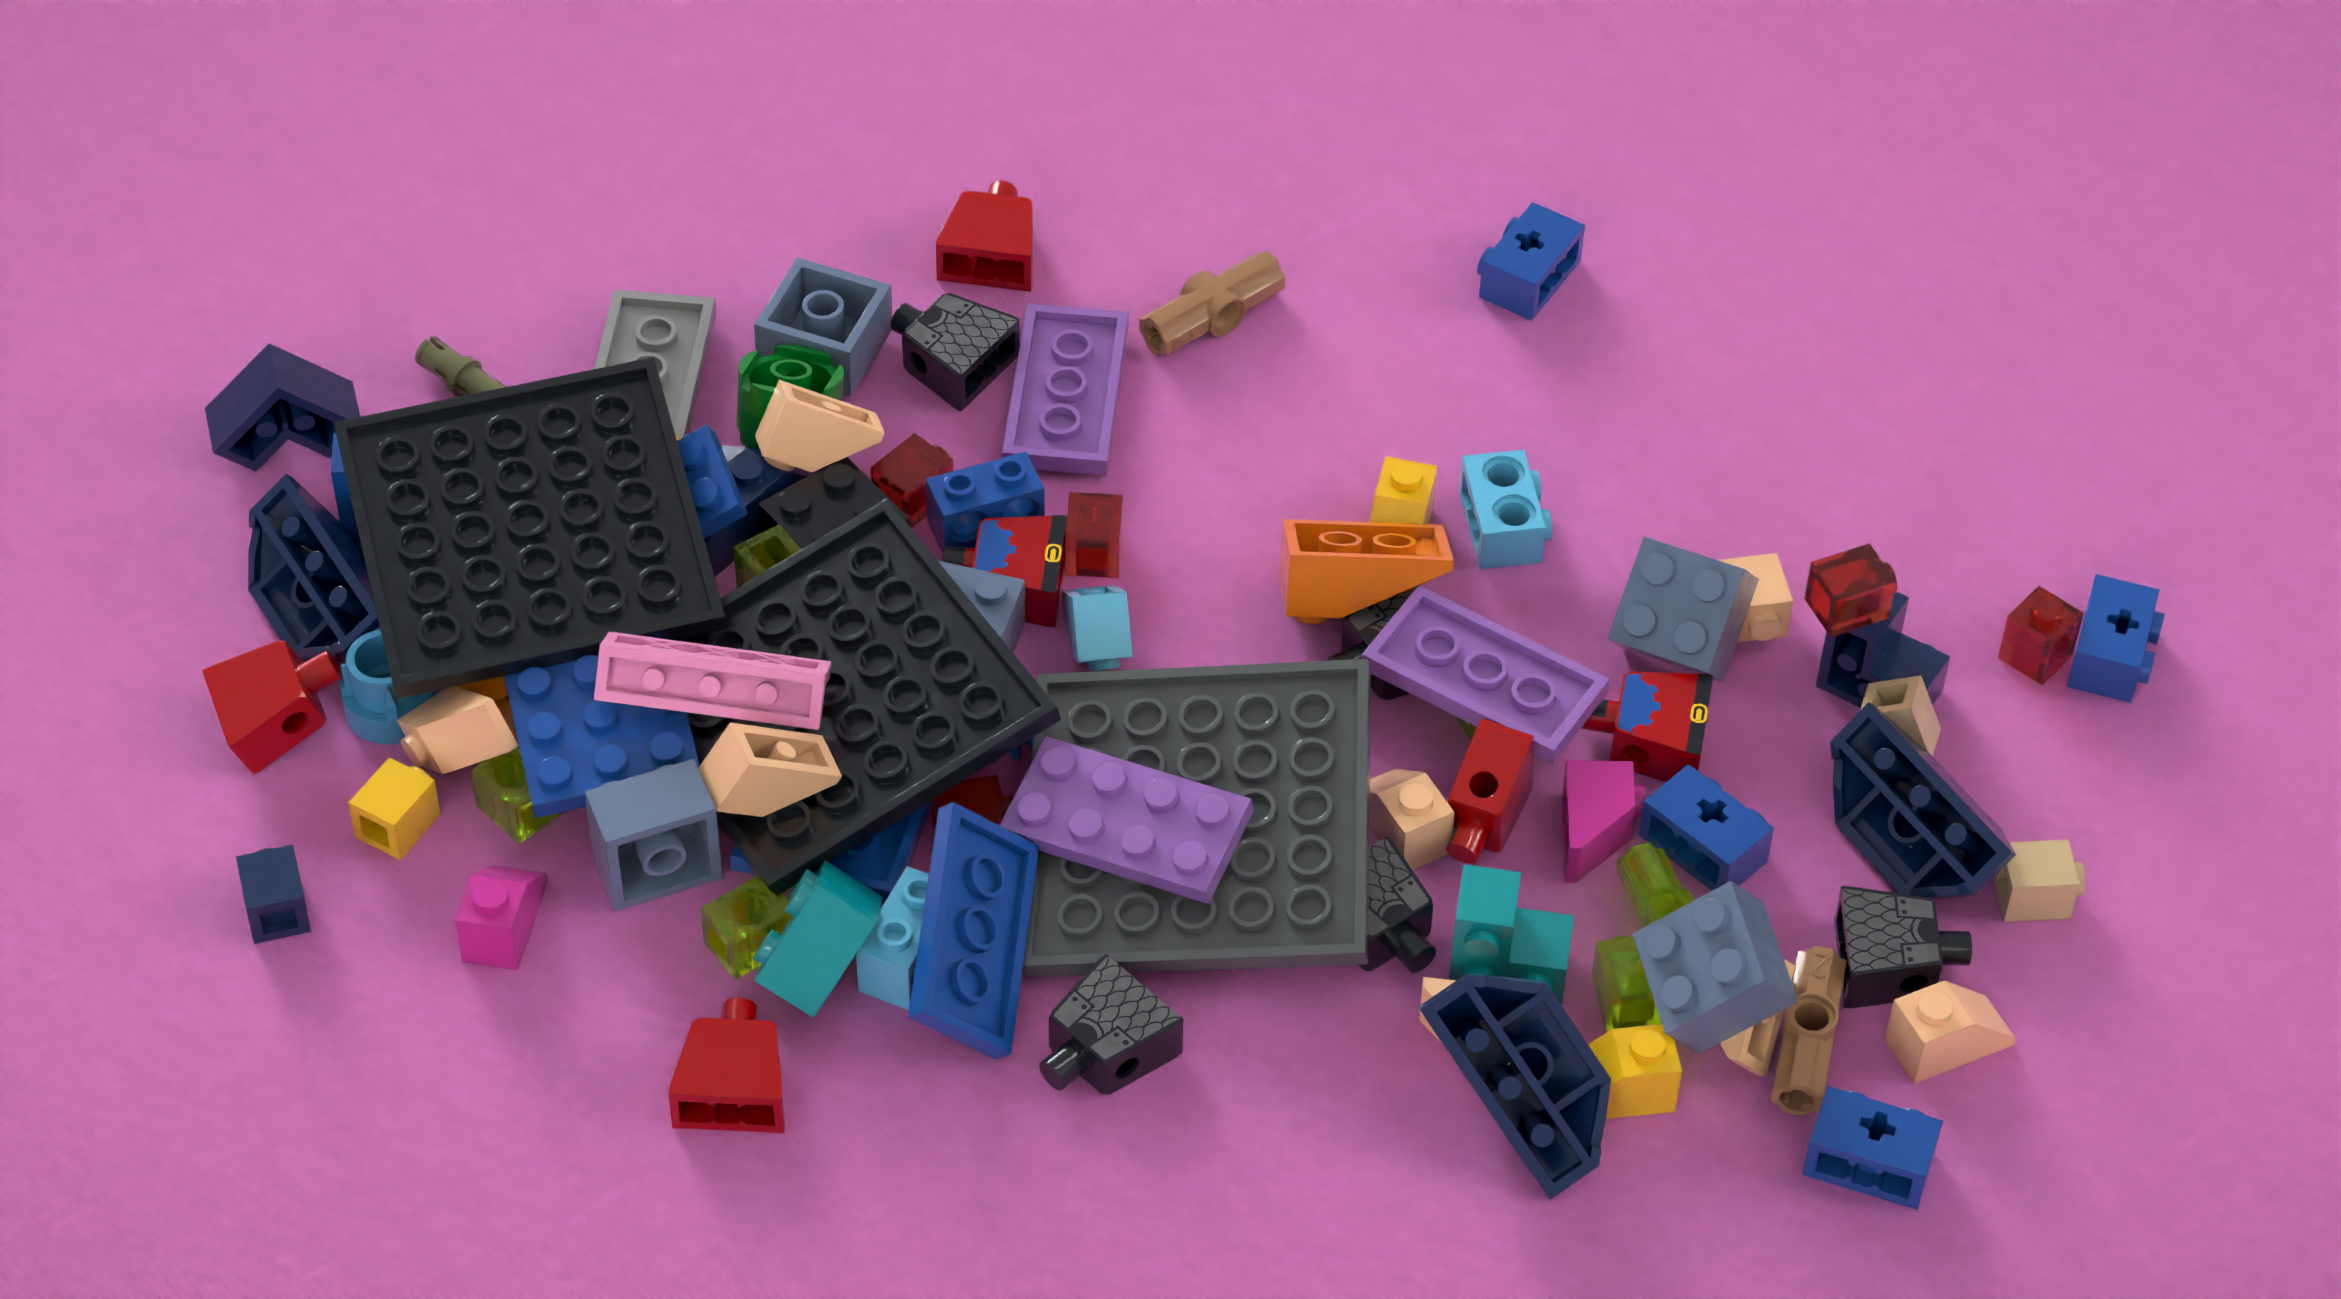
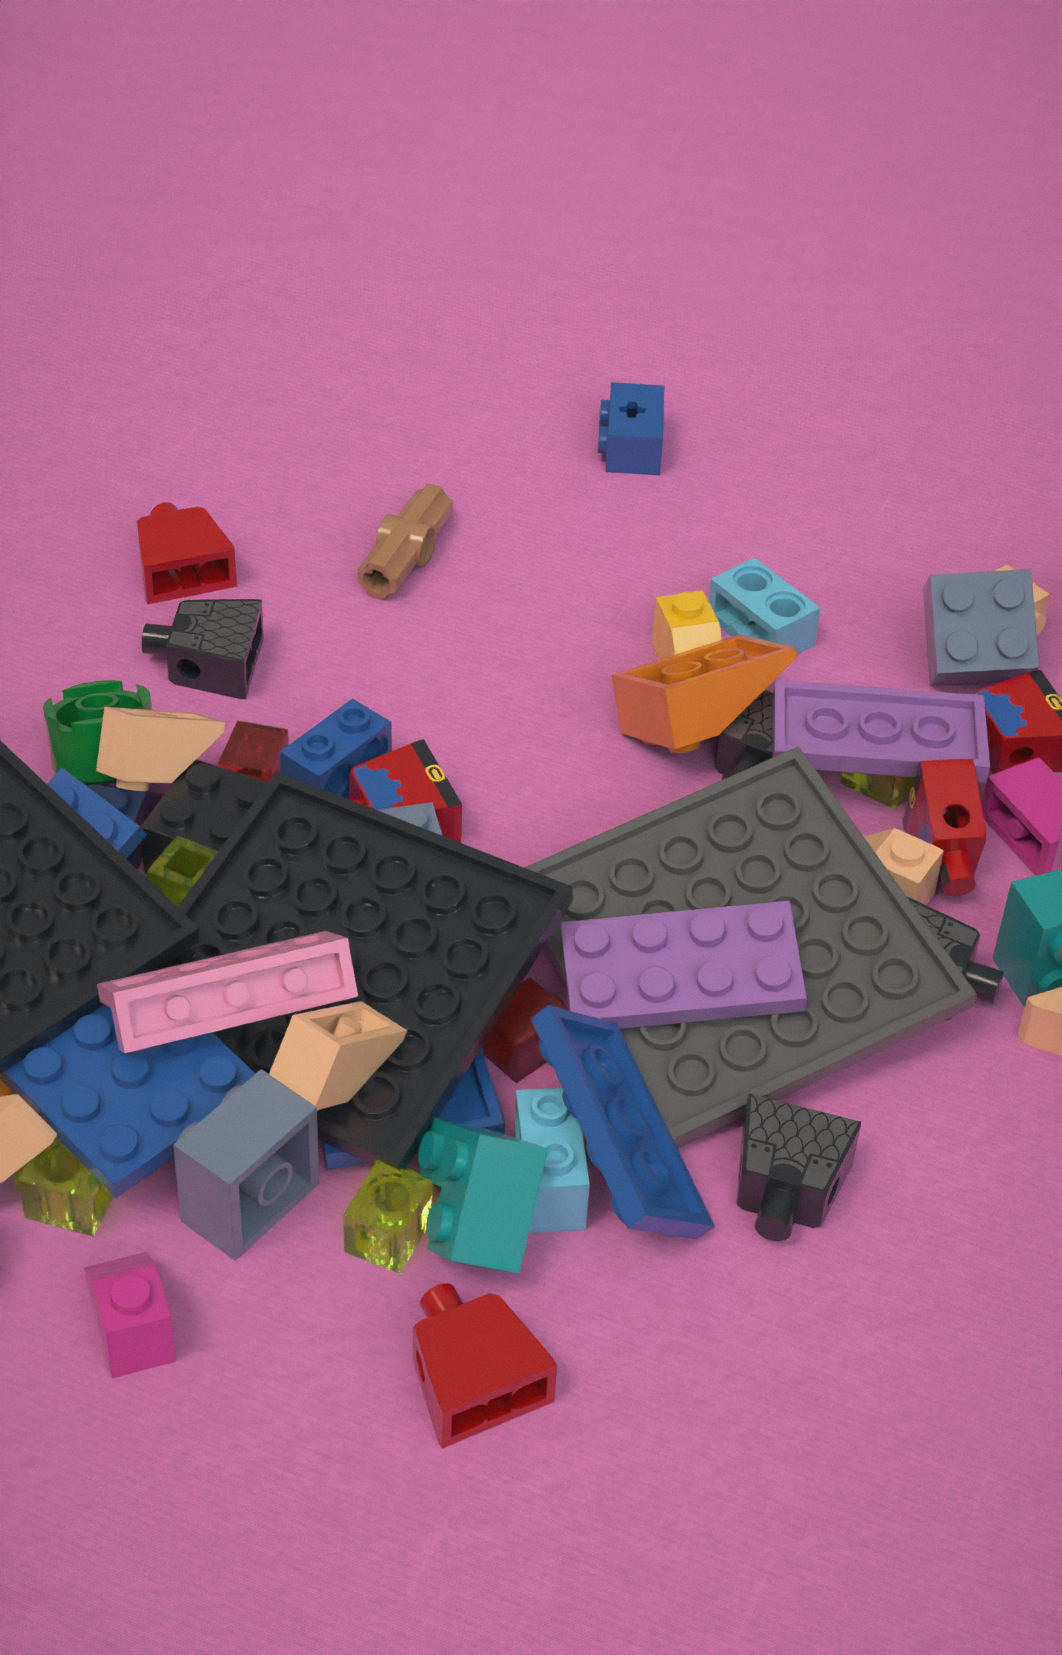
camera: 30 degrees left, 5 degrees down
sand blue brick [754,257,892,397] -> none
medium lavender plate [1002,303,1129,476] -> none
medium azure slope [1062,585,1133,671] -> none
clear red brick [1065,492,1123,578] -> none

